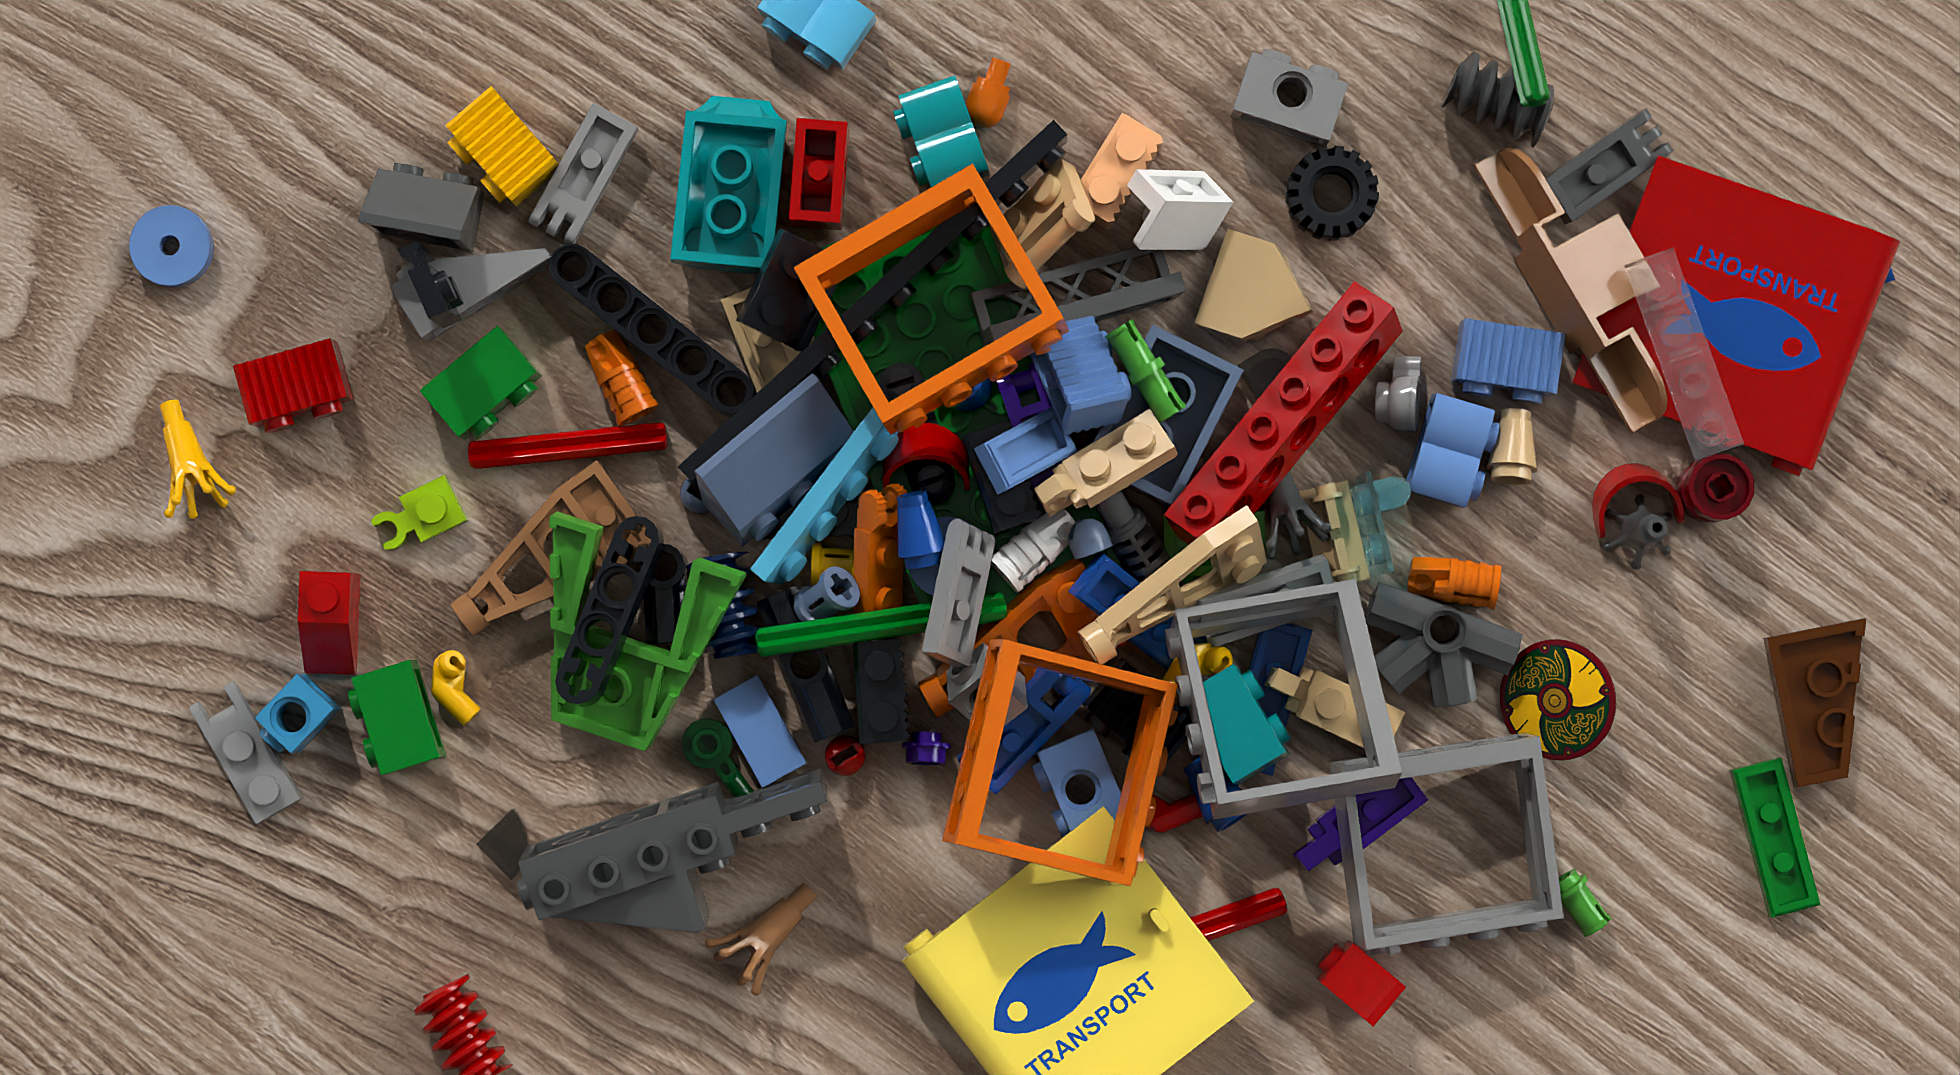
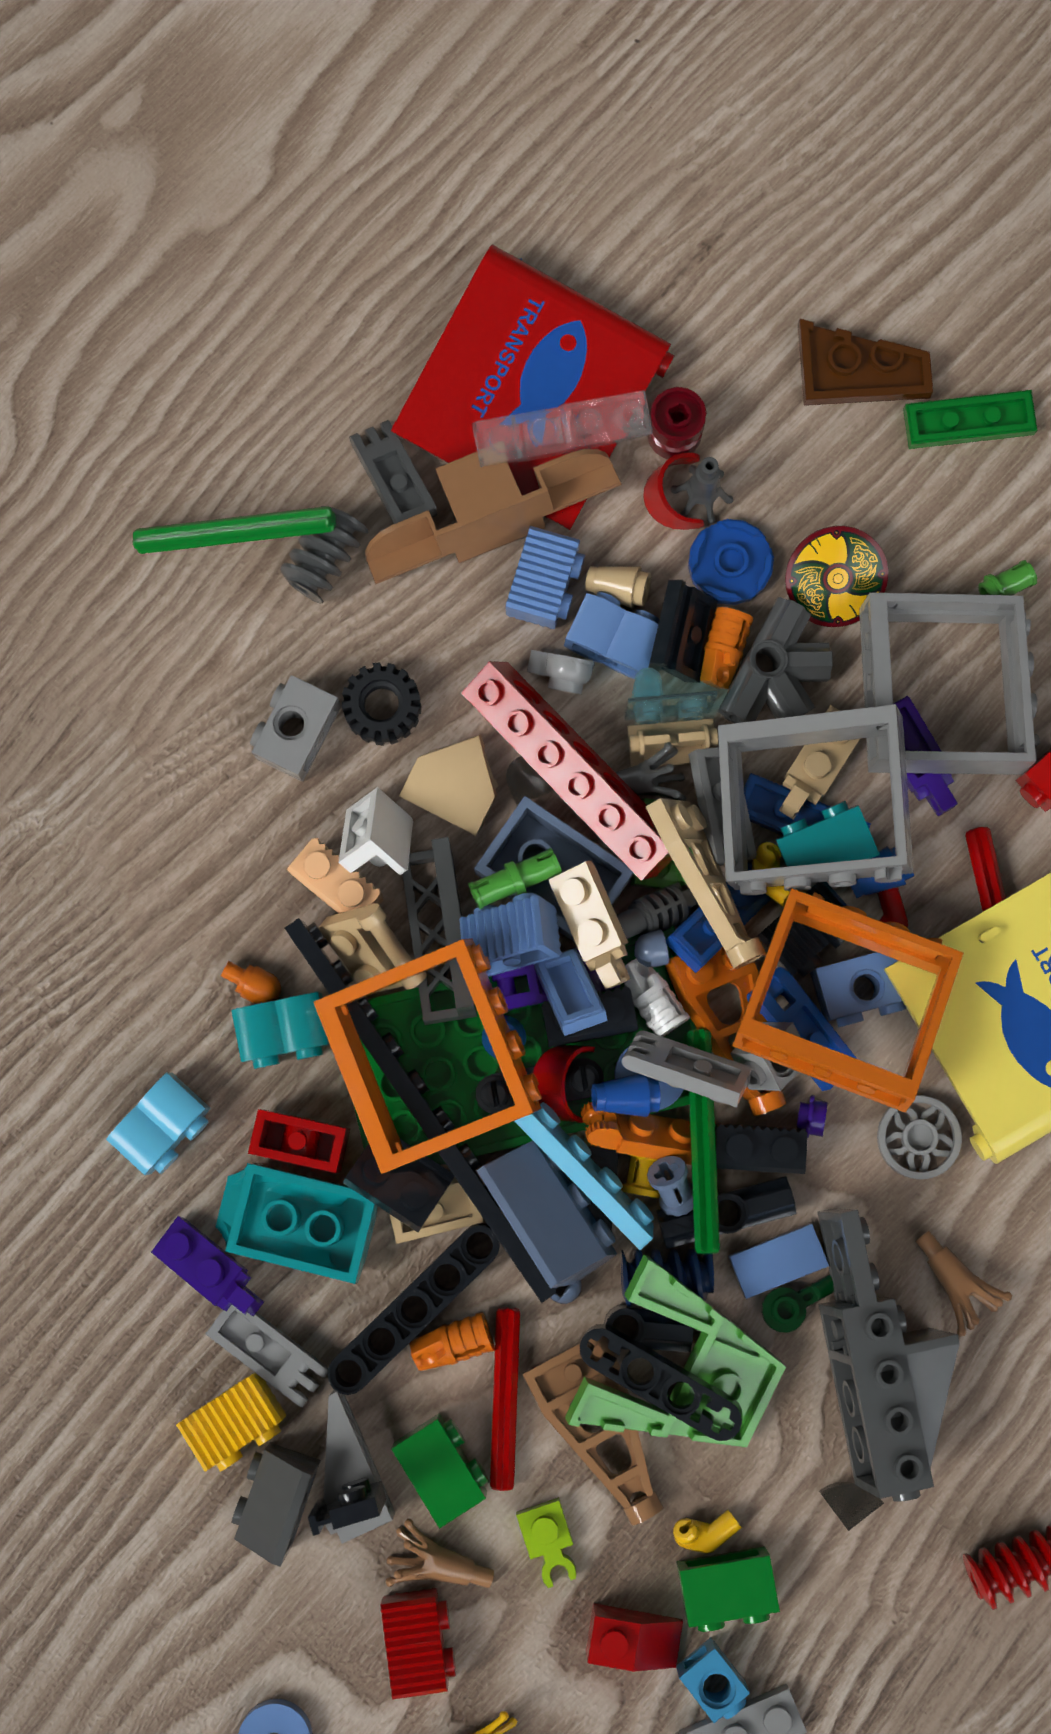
camera: 80 degrees left, 5 degrees down
red hinge [825,735,865,776] -> none
none -> dark purple hinge [151,1216,264,1317]
none -> medium nougat piece [386,1519,494,1588]
none -> black plate [650,580,718,683]
none -> blue tile [688,519,774,606]
none -> light grey wheel [877,1096,962,1179]

